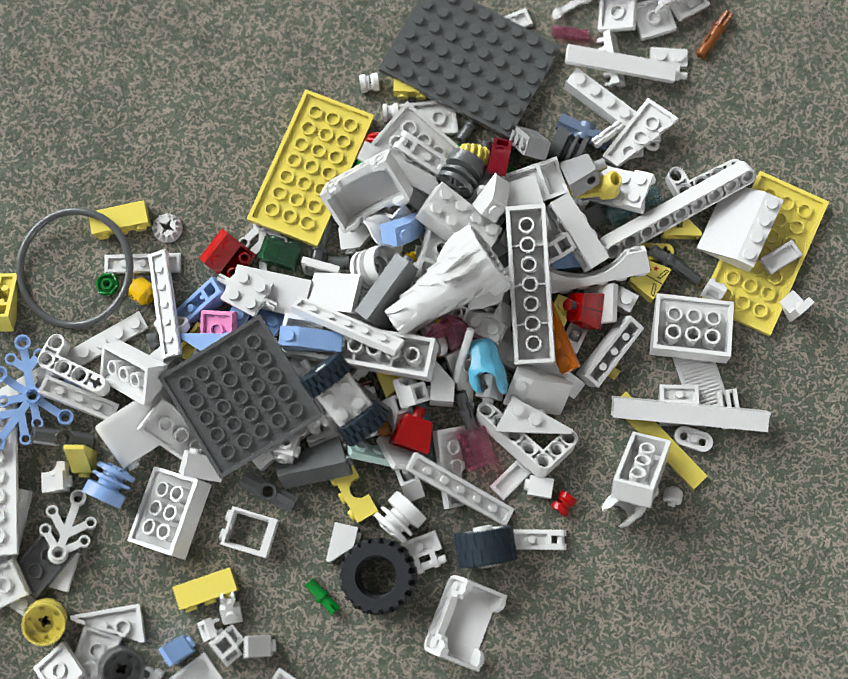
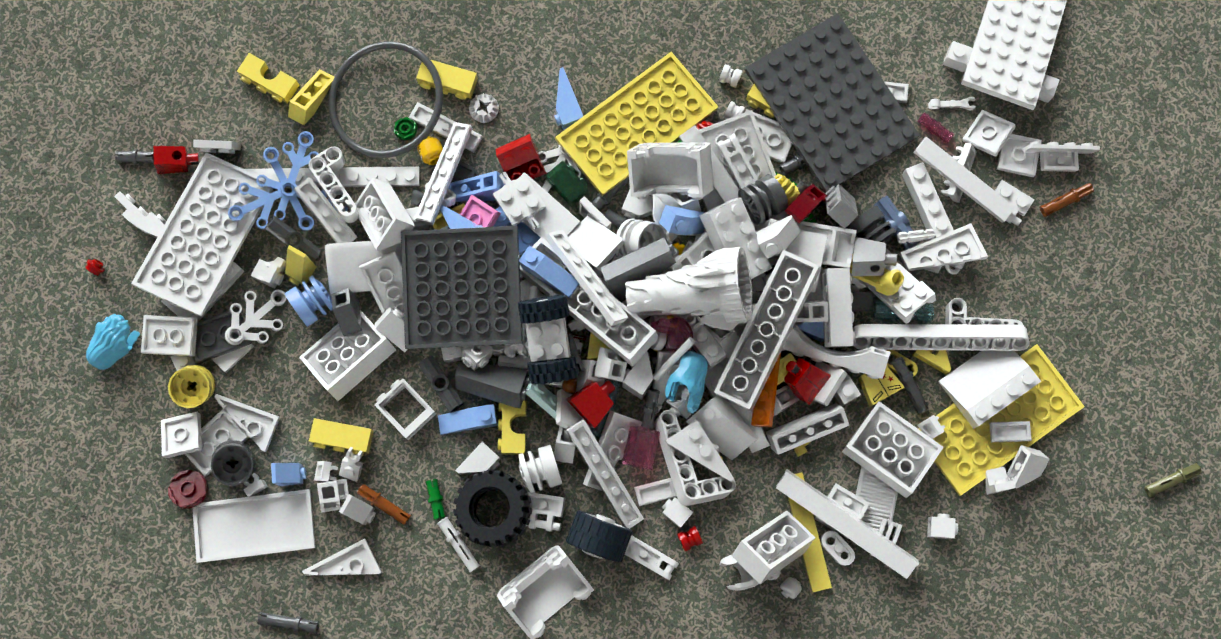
camera: 30 degrees right, 0 degrees up
none -> dark grey slope [331,288,362,337]
none -> dark orange axle [357,484,411,526]
none -> white pin [437,517,480,572]
none -> light blue slope [438,404,498,435]
none -> dark grey tile [452,161,476,182]
none -> light blue slope [554,67,583,130]
none -> white brick [927,514,958,539]
none -> white slope [1007,445,1049,489]

